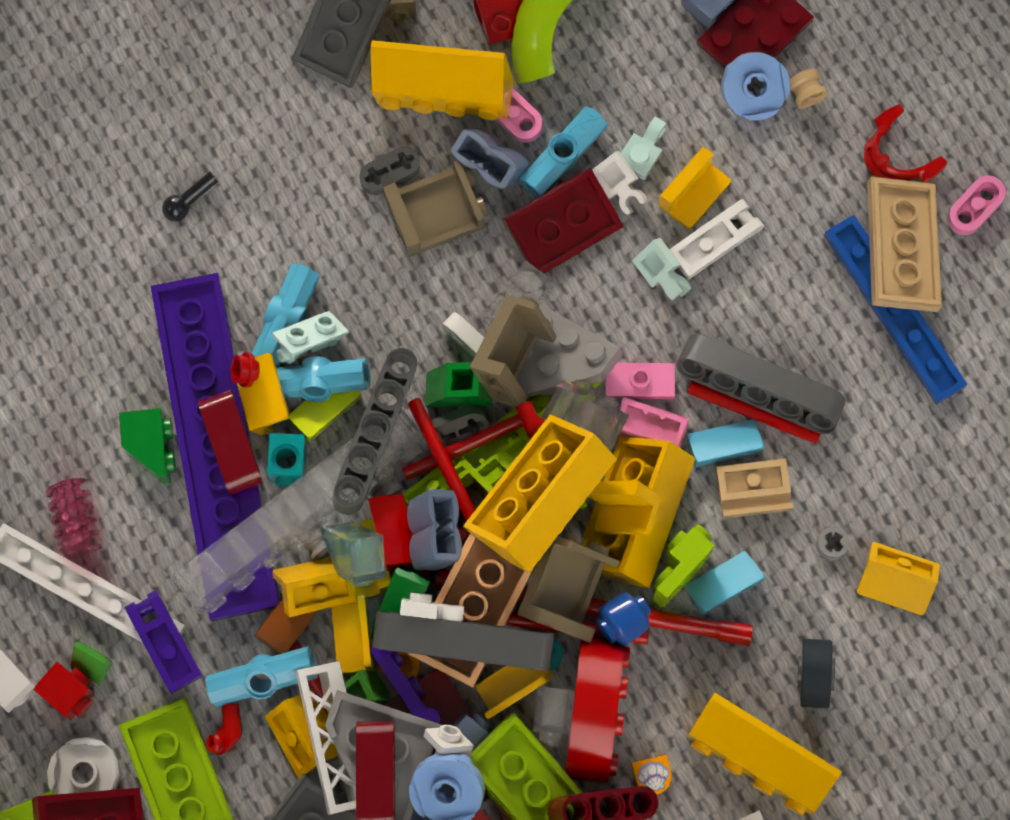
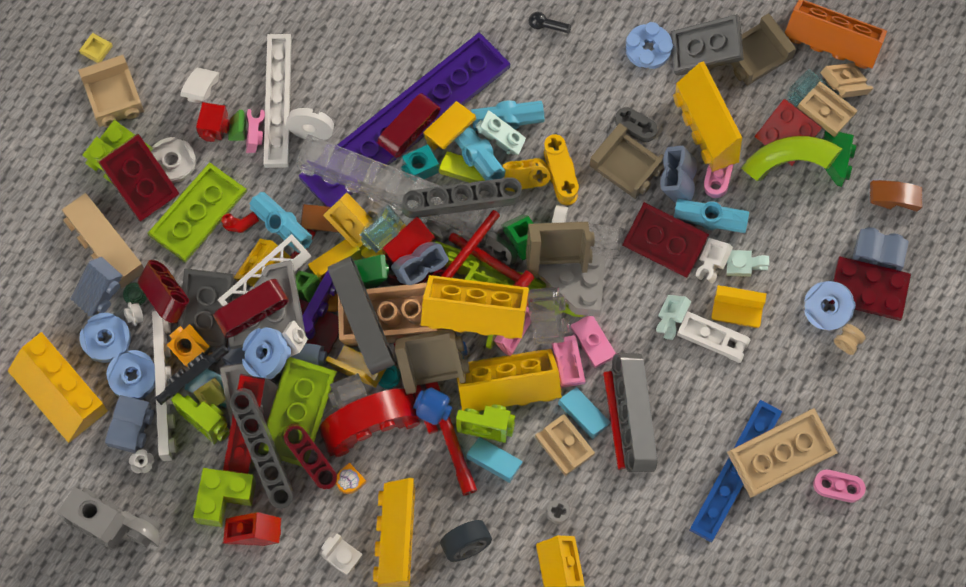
camera: 60 degrees right, 5 degrees down
clear pink piece [45,478,103,556] -> none
green slope [119,408,176,484] -> none
dark purple plate [124,590,204,694] -> none
red plate [230,352,260,388] -> none
white plate [400,593,464,622] -> none
yellow panel [588,481,662,535] -> none
red helmet [864,104,948,183] -> none
none -> bright pink plate [246,109,265,153]
none -> white tile [286,108,334,141]
none -> yellow piece [502,158,551,192]
none -> yellow piece [544,134,579,206]
none -> light blue plate [626,22,673,69]

